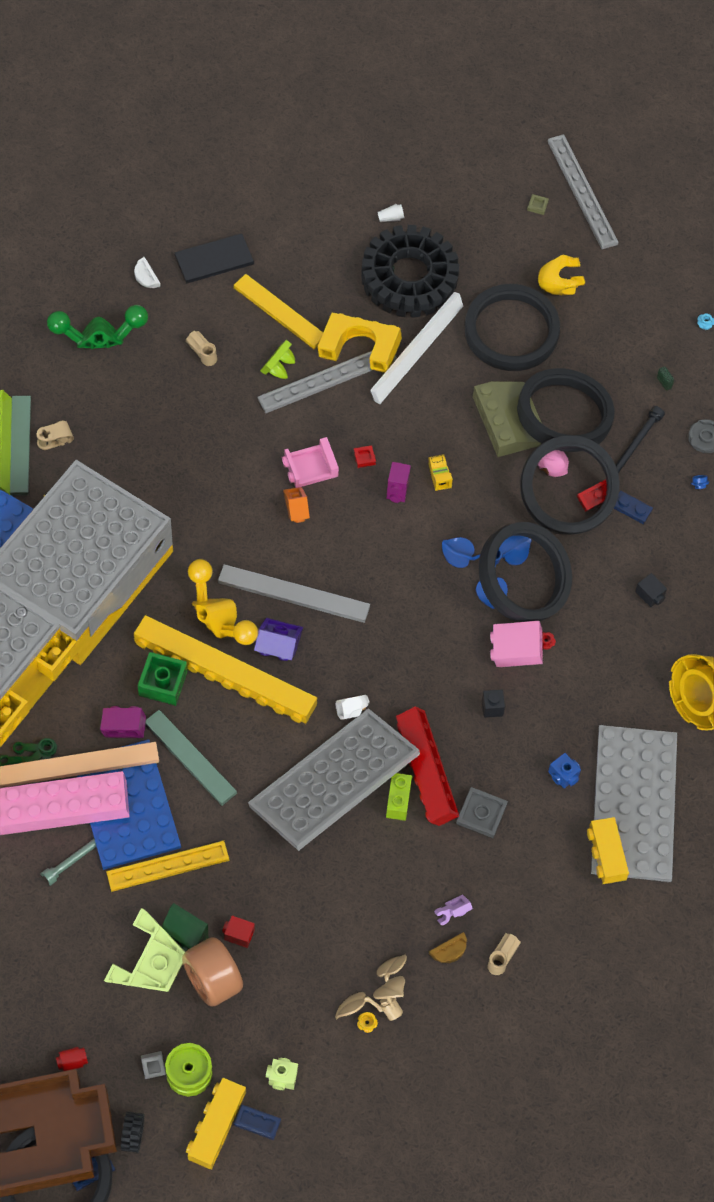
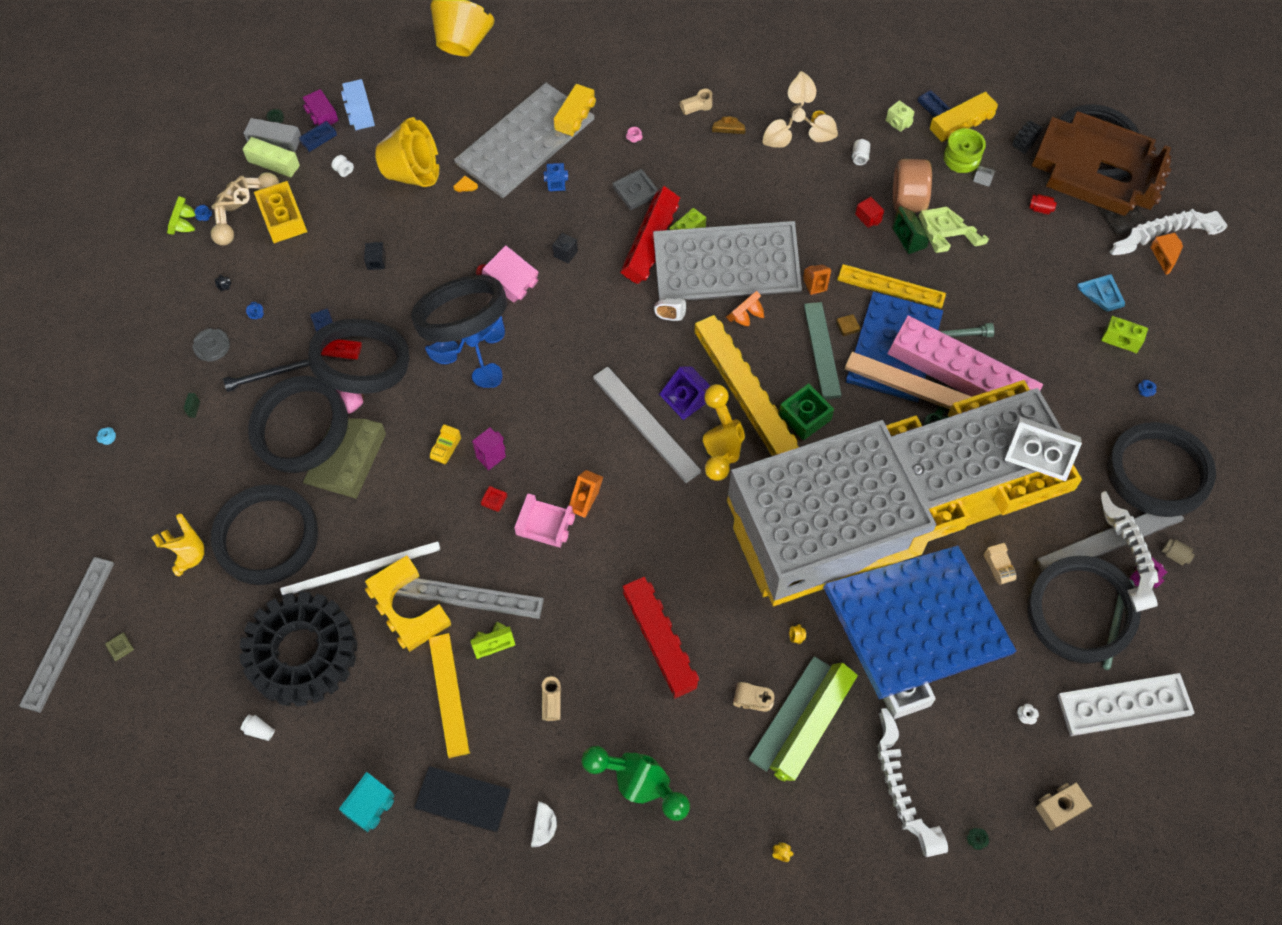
camera: 140 degrees left, 0 degrees up
magenta brick [100,706,146,738] -> none
lavender plate [434,895,473,925] -> none
none -> teal slope [339,772,394,832]
none -> light orange tile [453,176,478,192]
none -> red brick [622,577,699,699]
none -> bright pink plate [626,127,643,143]
none -> orange tile [726,291,764,326]
none -> orange slope [803,264,831,295]
none -> pearl gold tile [836,314,860,336]
none -> white brick [852,139,870,165]

